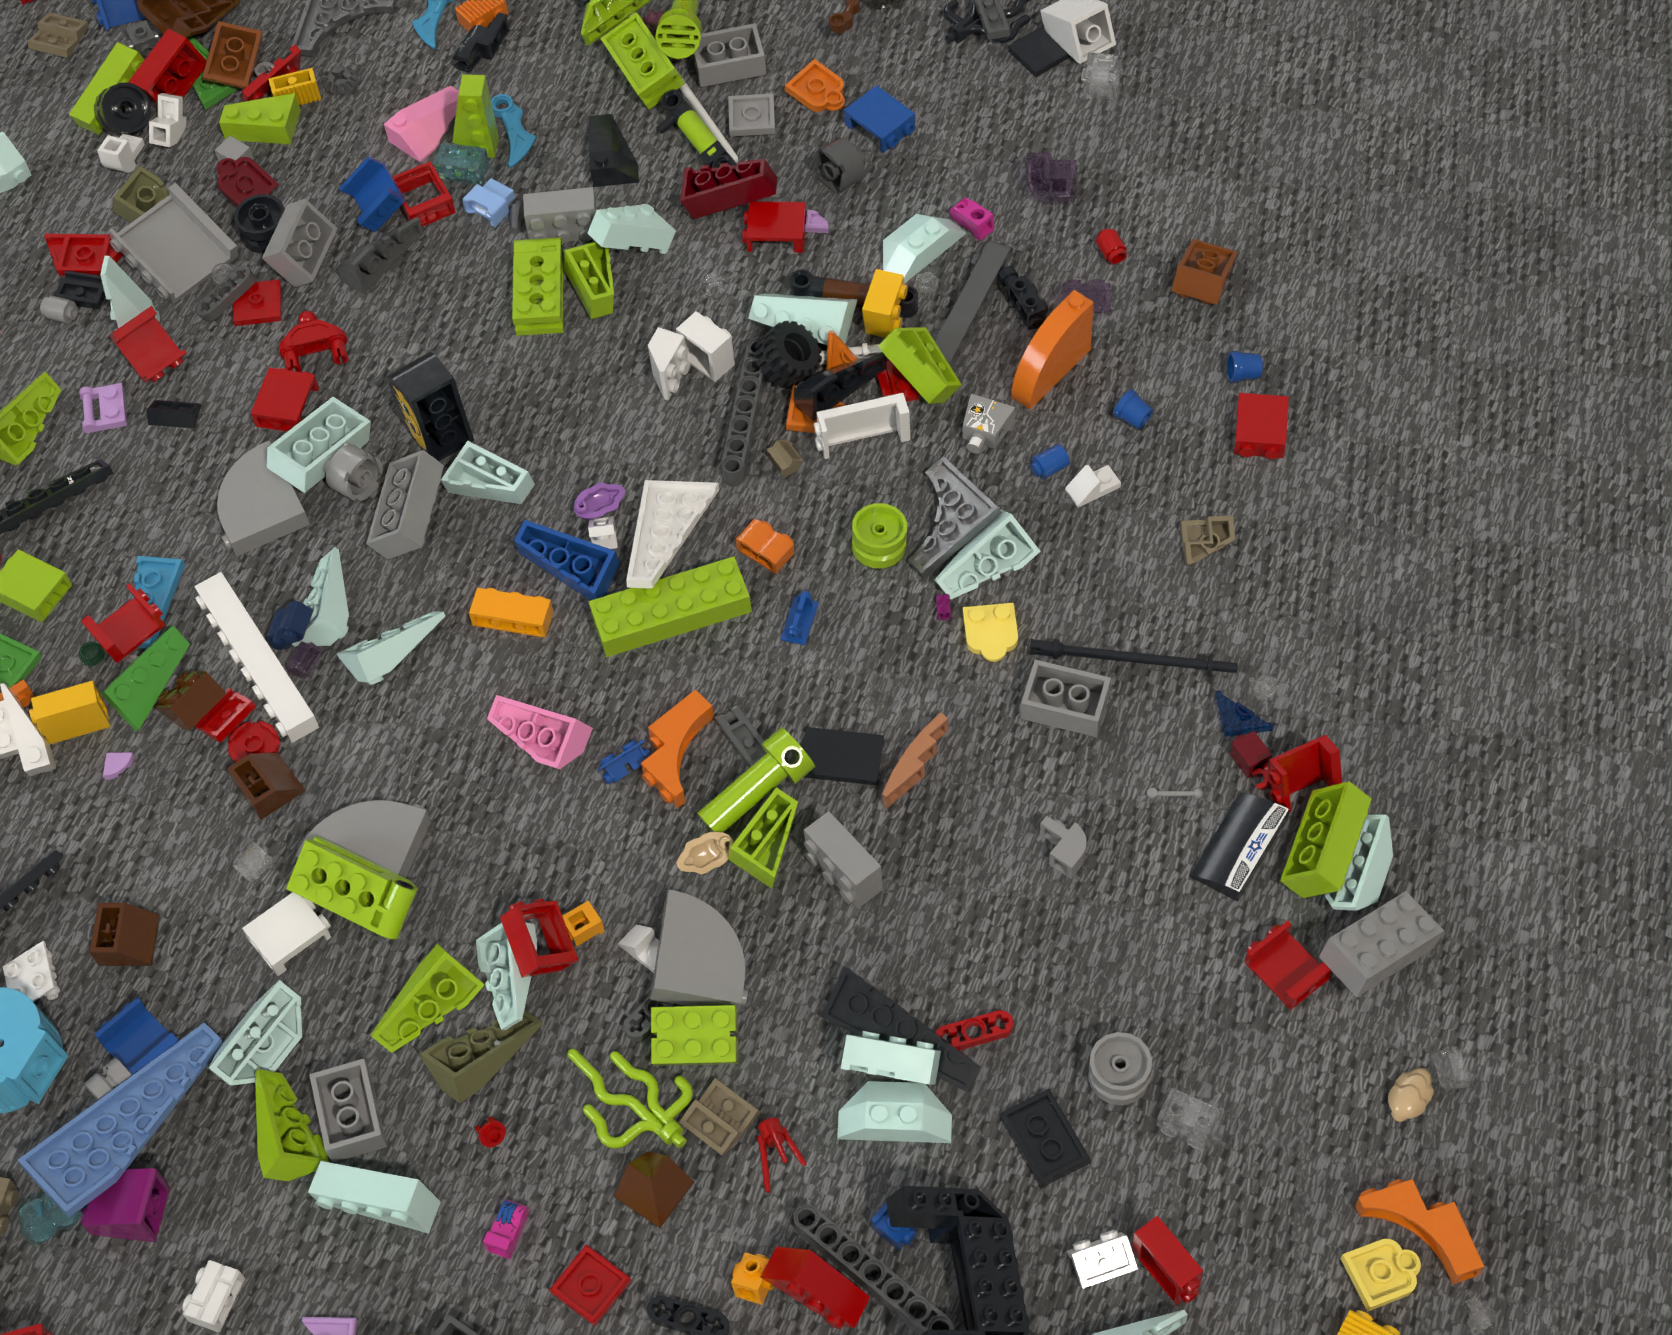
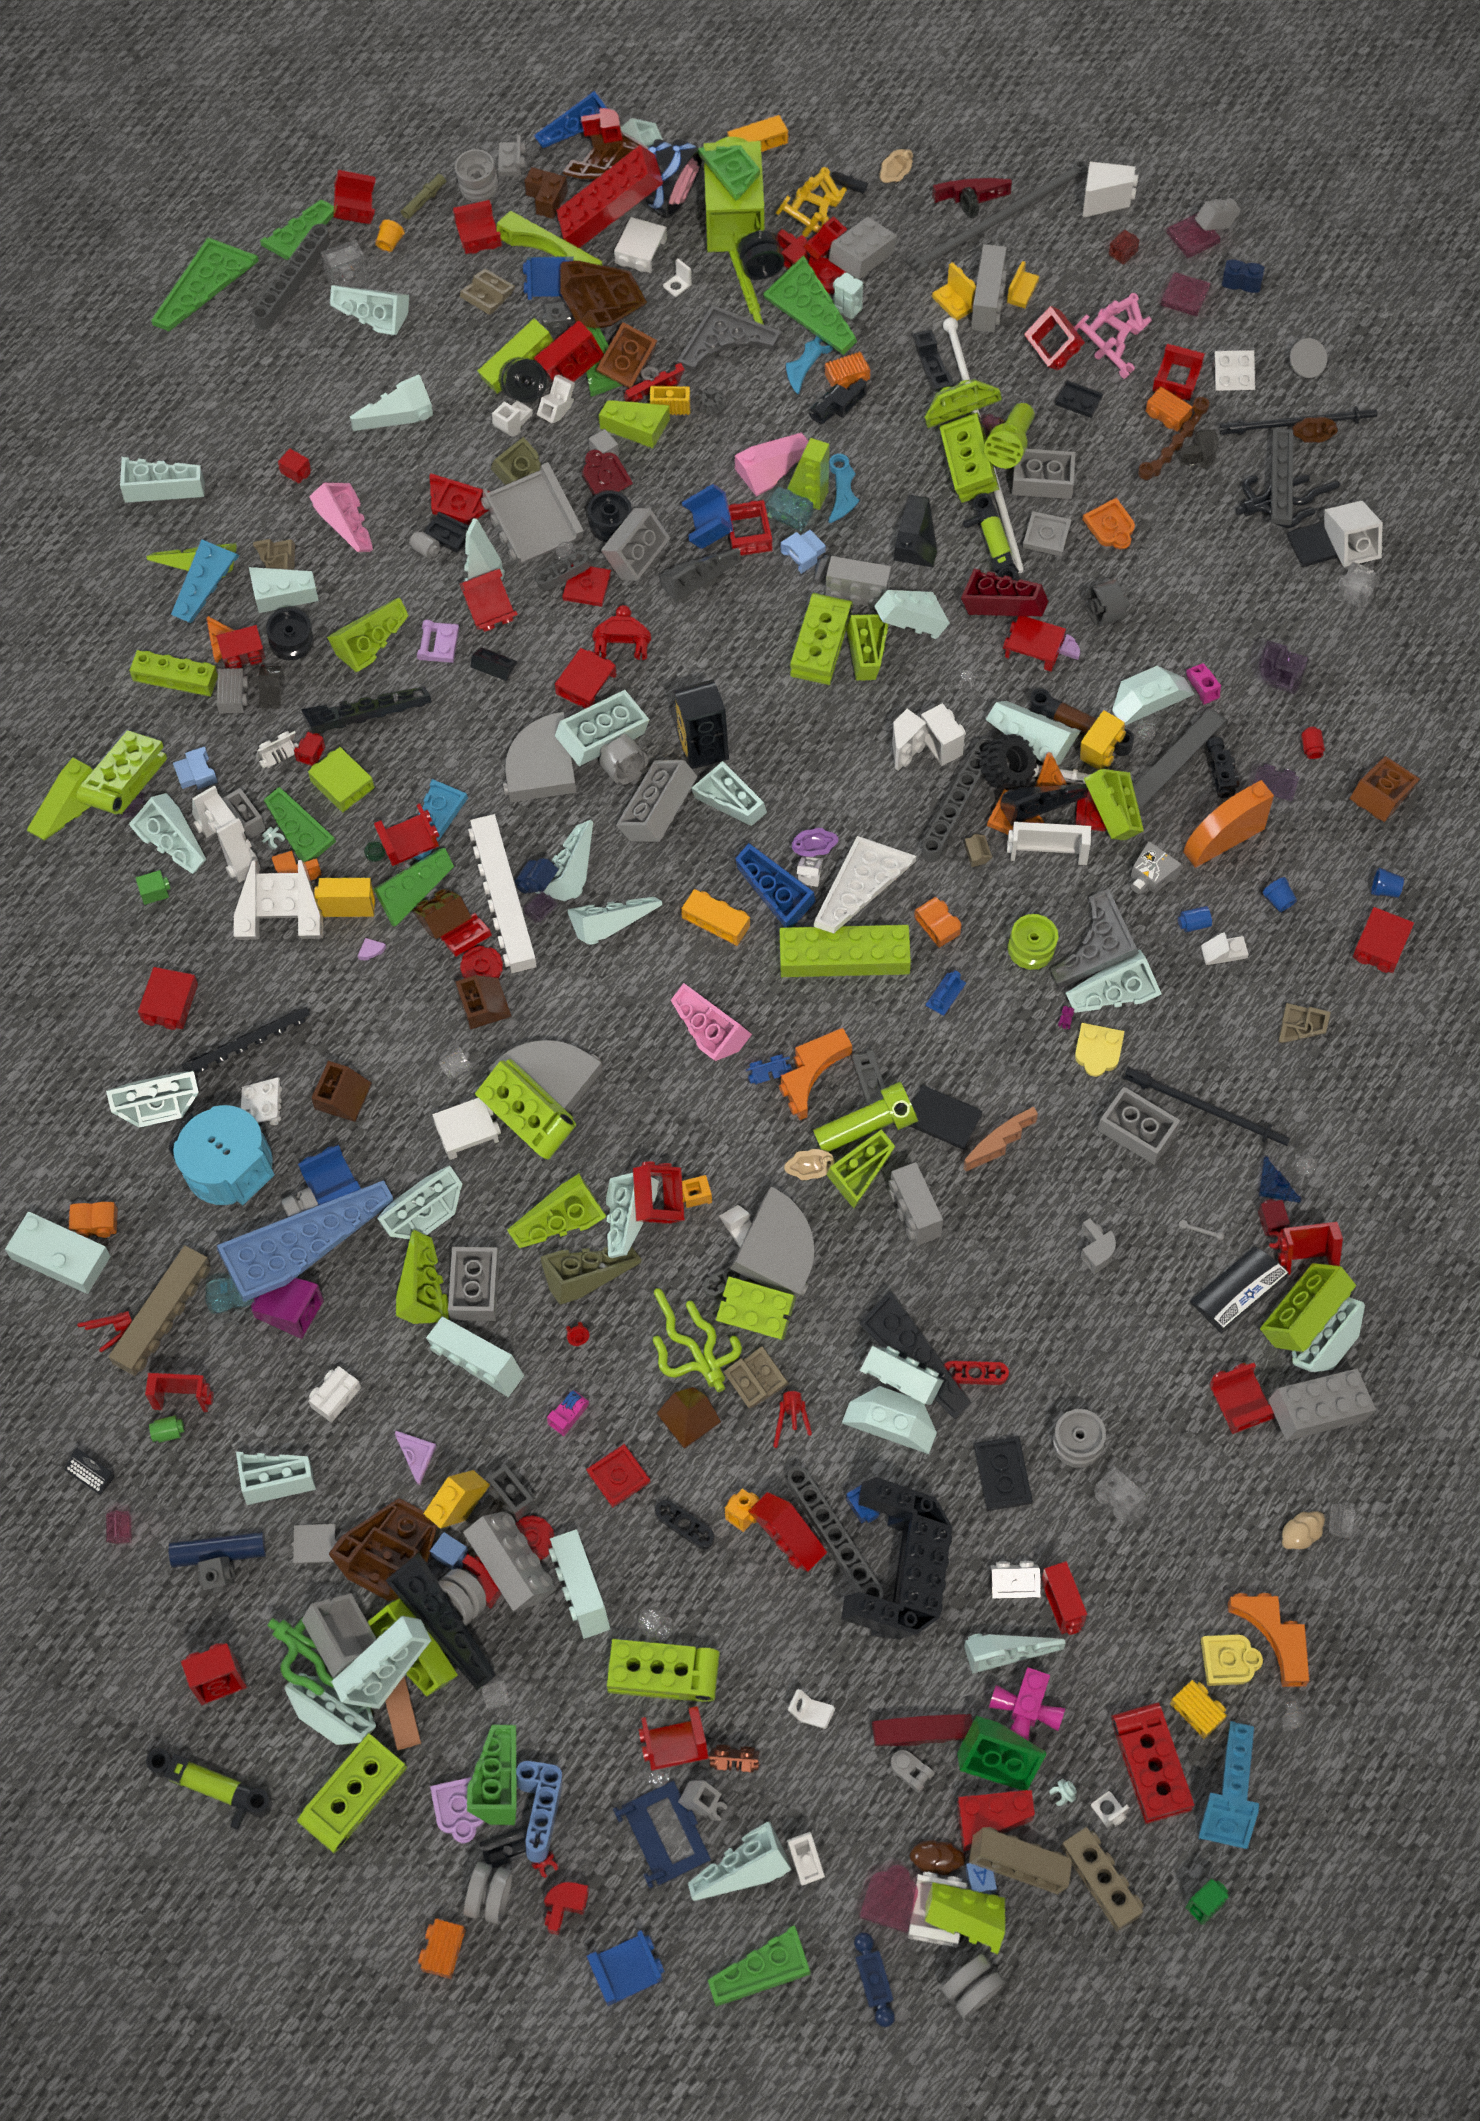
camera: 15 degrees right, 5 degrees up
blue panel [844,85,916,153] -> none

